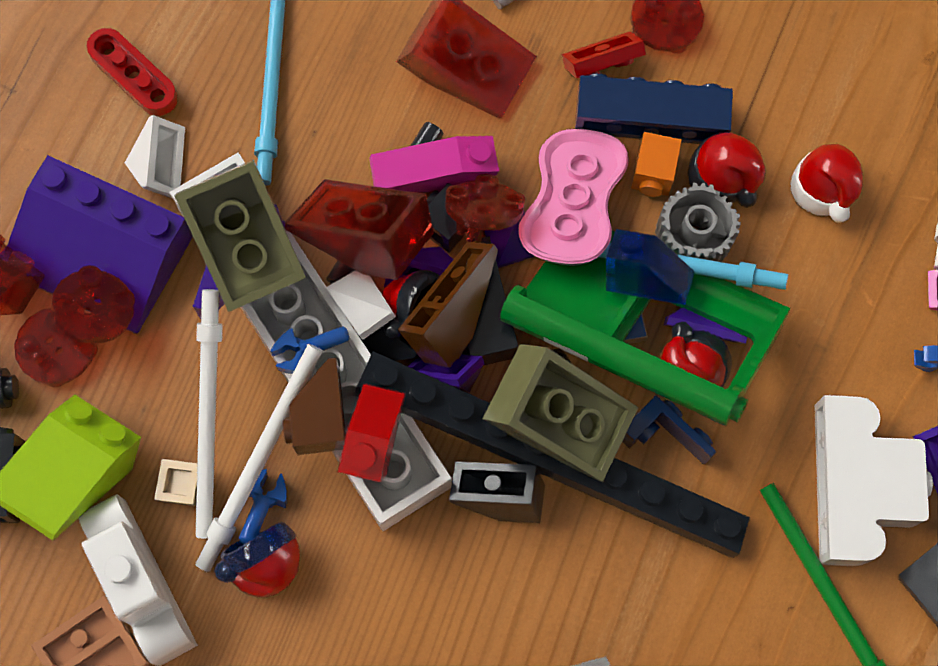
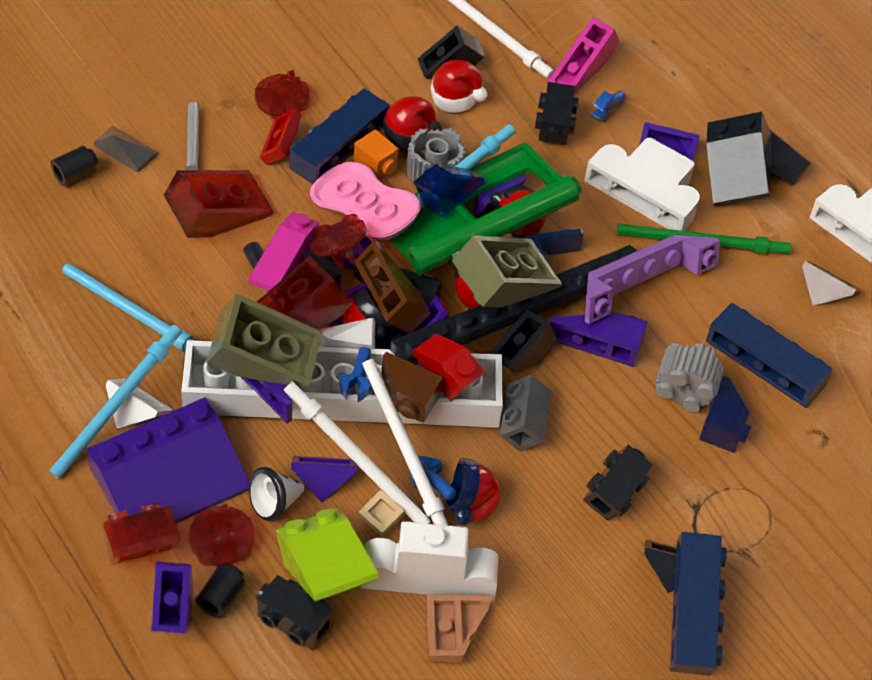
camera: 60 degrees left, 20 degrees down
clear red plate [51,265,135,344] -> none
red plate [86,28,178,116] -> none
none -> medium azure bar [49,324,183,479]
none -> white hat [248,467,305,522]
none -> dark purple slope [291,456,357,502]
none -> black slope [418,25,485,80]
none -> dark grey brick [500,375,551,451]
none -> black brick [535,82,579,145]
none -> dark purple slope [550,313,648,367]
none -> medium lavender slope [585,235,720,324]

